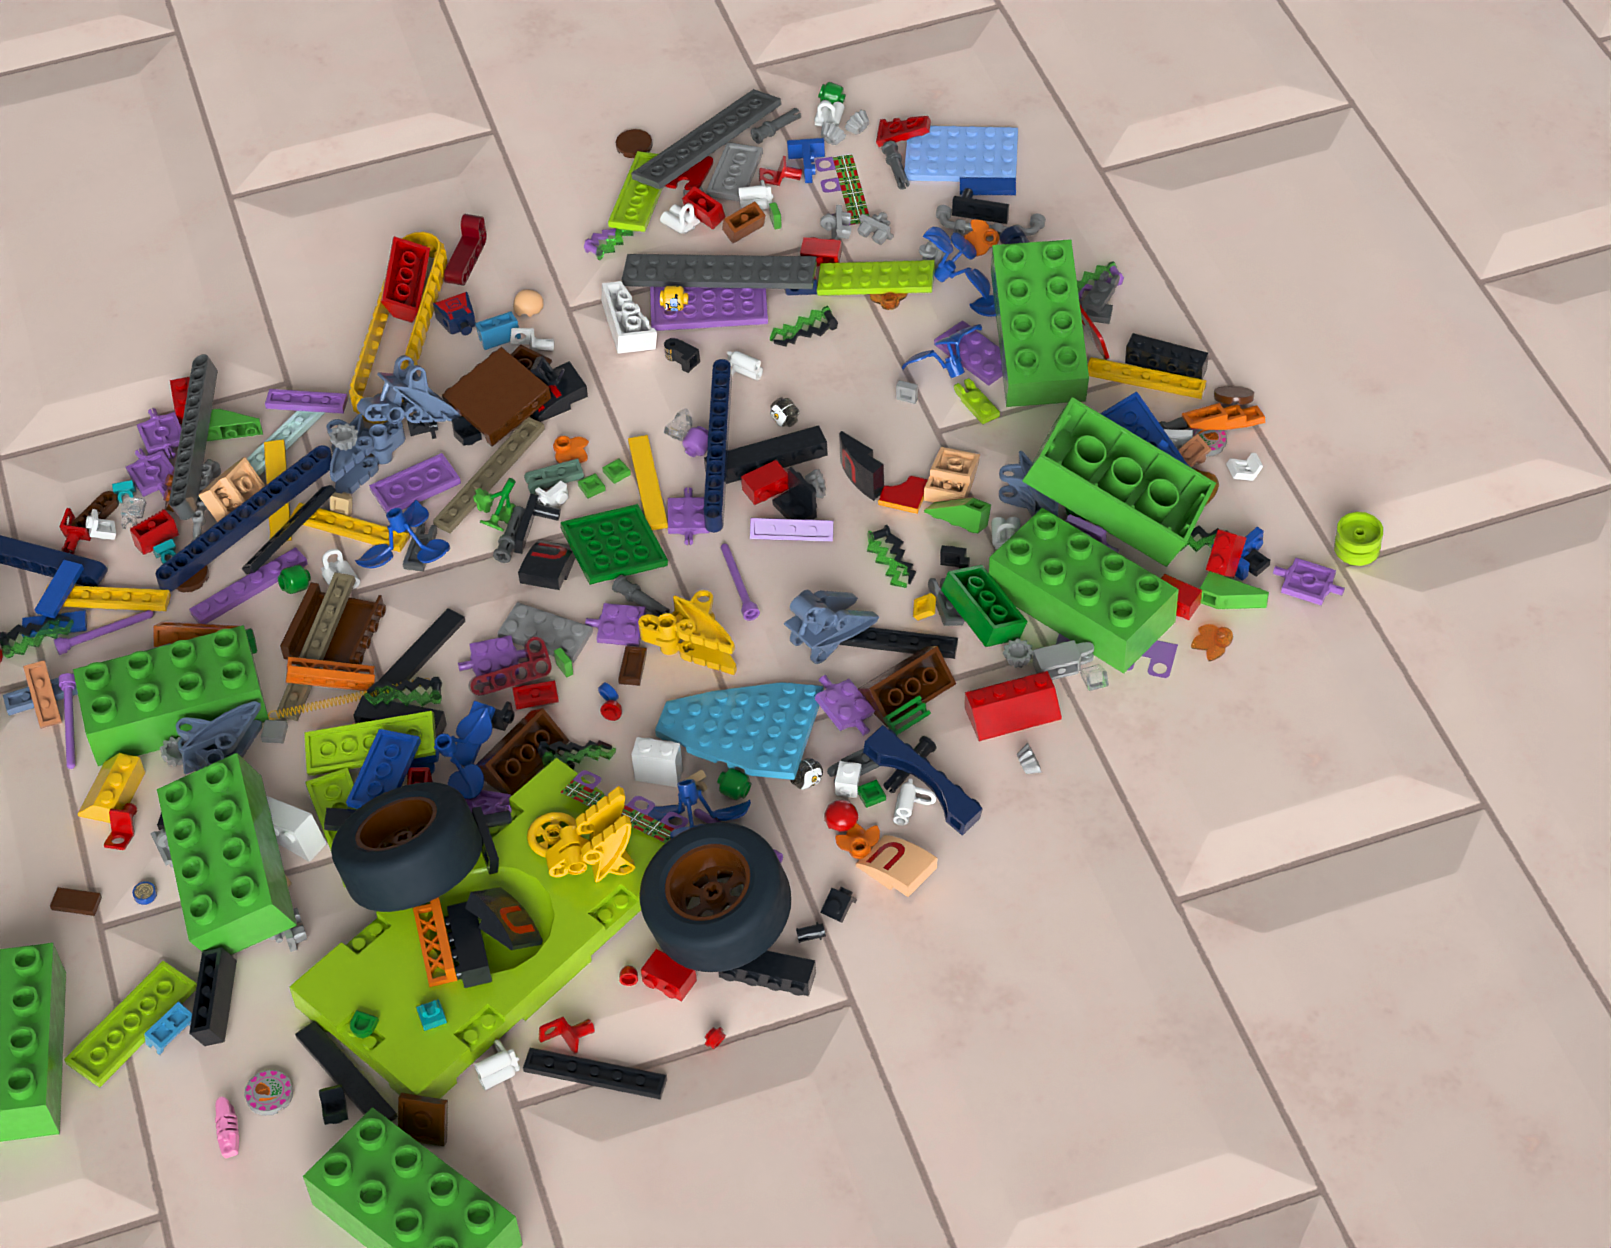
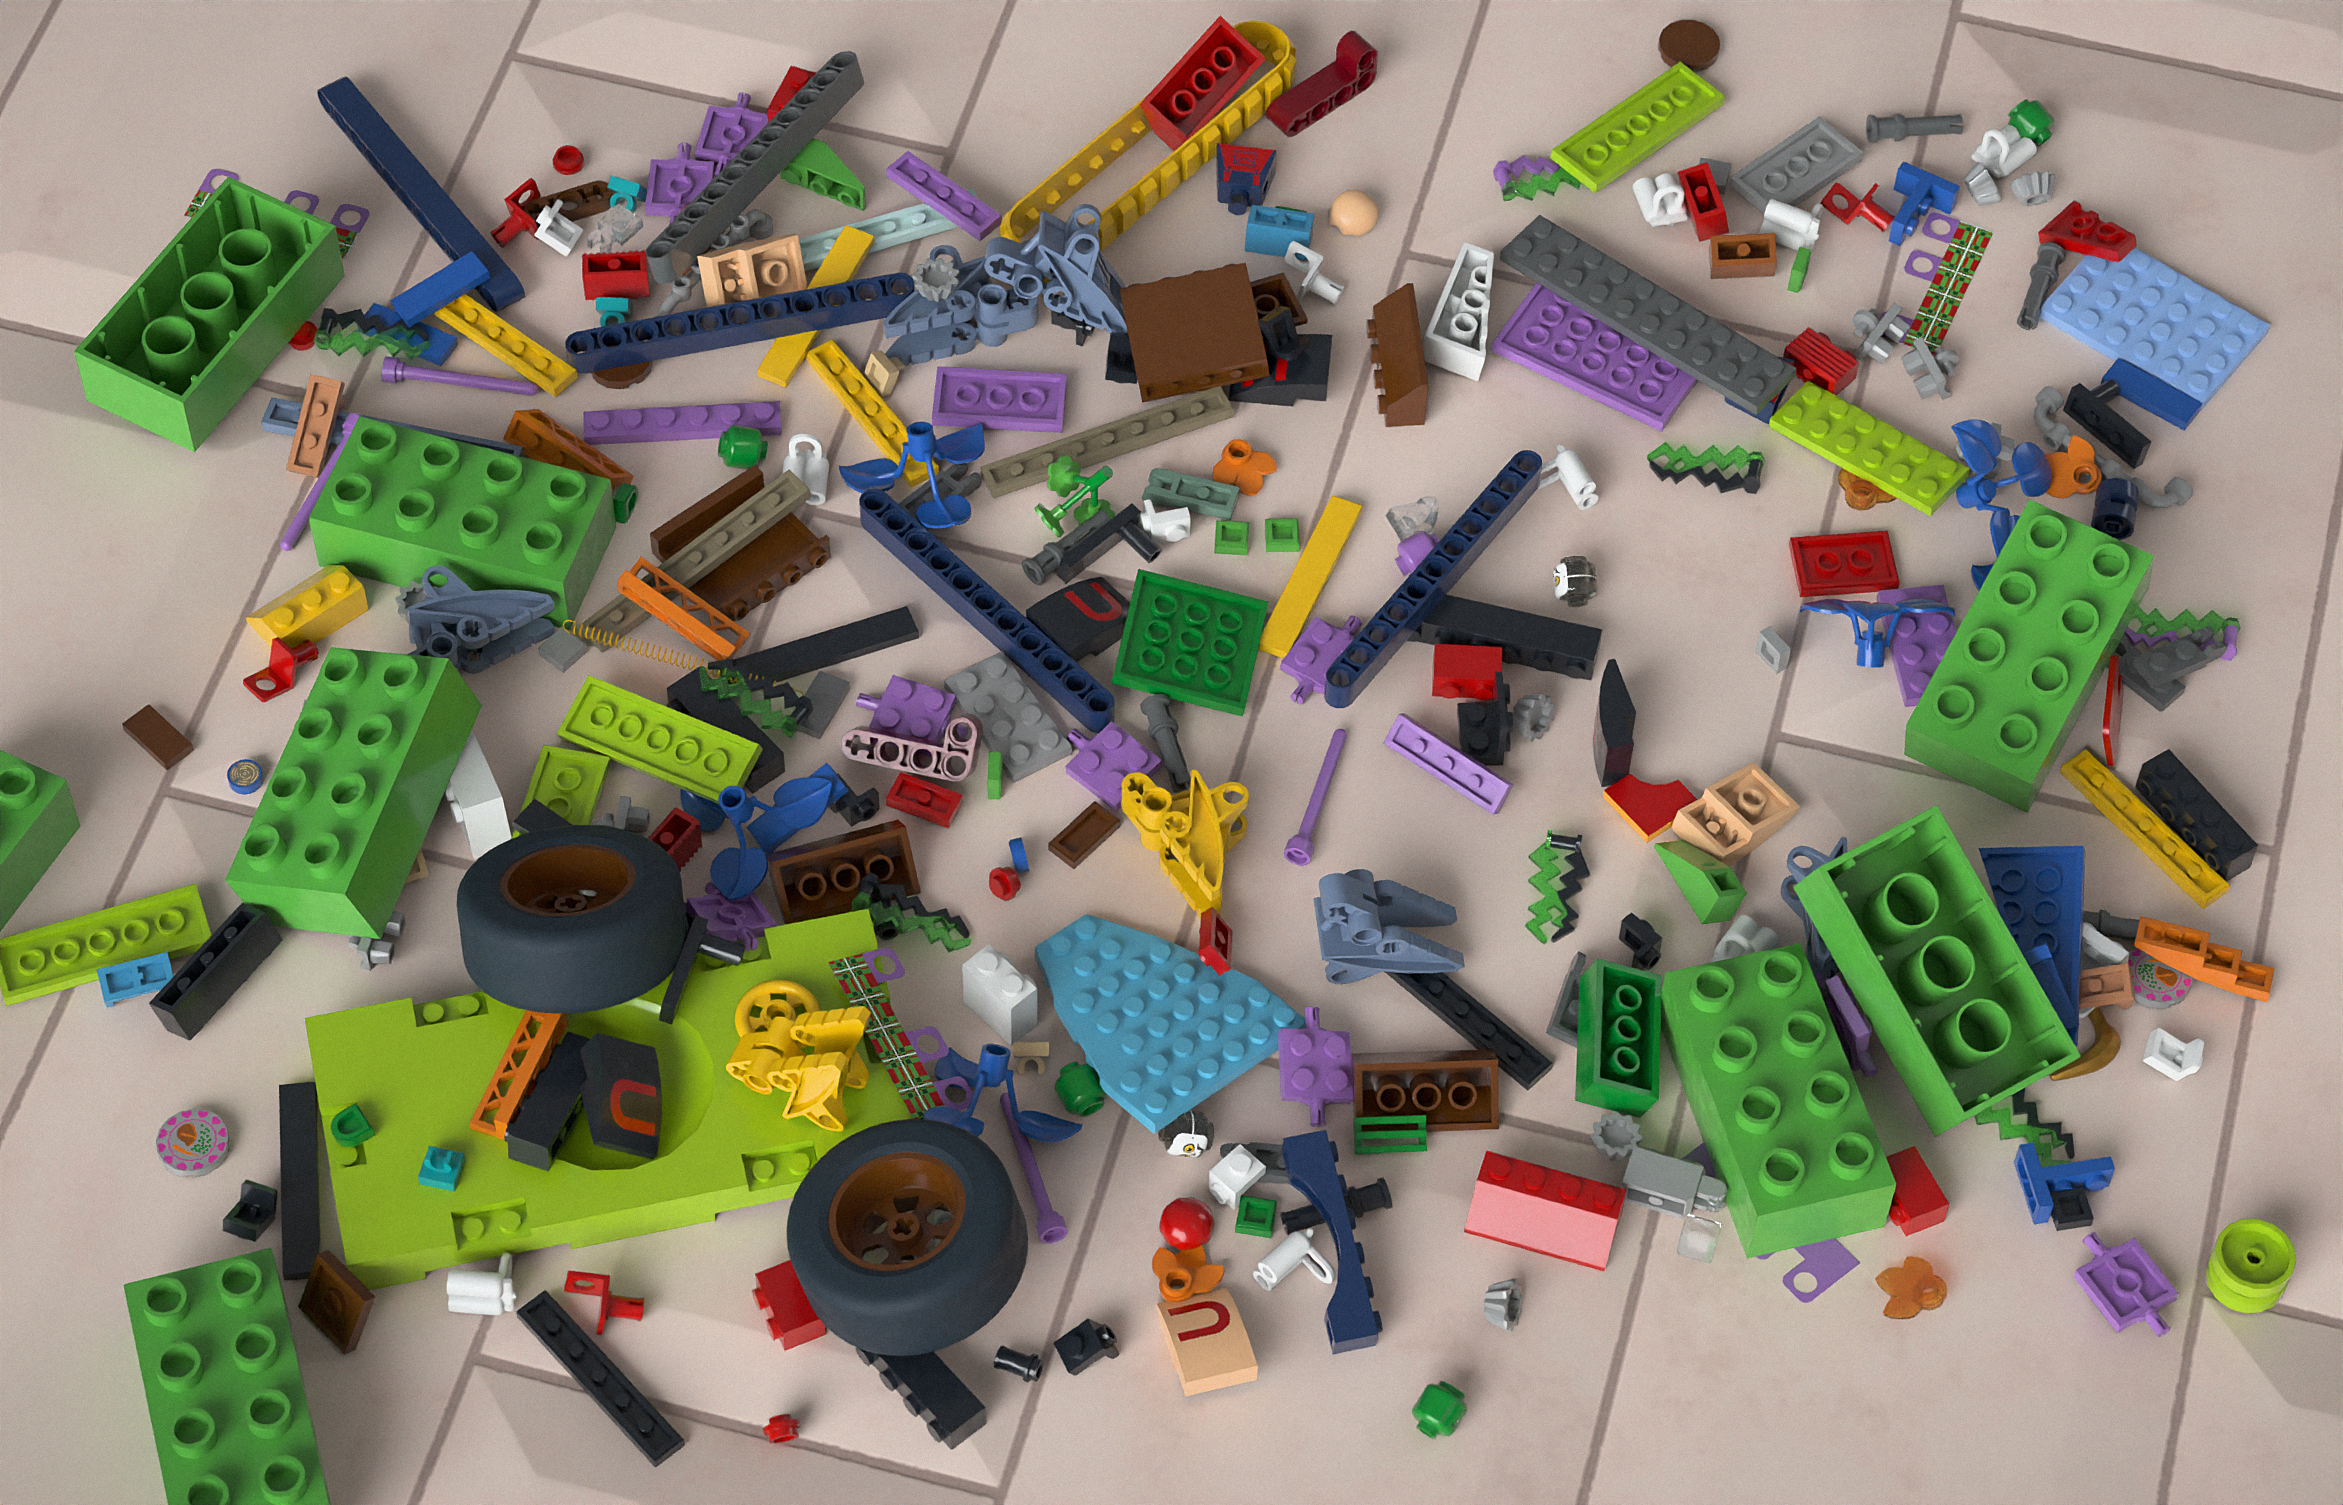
camera: 30 degrees right, 5 degrees up
bright pink hinge [215,1097,239,1158] -> none
black tile [242,485,336,574] -> none
blue plate [346,729,421,809] -> none
red hinge [619,965,638,986] -> none
dark grey plate [631,89,781,189] -> none
yellow head [660,286,689,311] -> none
black leg [664,338,700,373] -> none
red piece [665,156,714,190] -> none
yellow plate [913,593,936,621] -> none
lime hinge [954,378,1000,425] -> none
bright green slope [1200,571,1269,609] -> none
red brick [1206,529,1246,578] -> none
reddish brown tile [1214,386,1254,405] -> none
none -> red plate [552,145,584,175]
none -> flat silver tile [796,670,850,739]
none -> dark blue beam [859,489,1115,733]
none -> red plate [1198,907,1232,976]
none -> reddish brown slope [1366,283,1428,427]
none -> green head [1412,1381,1467,1439]
none -> red tile [1789,531,1900,598]

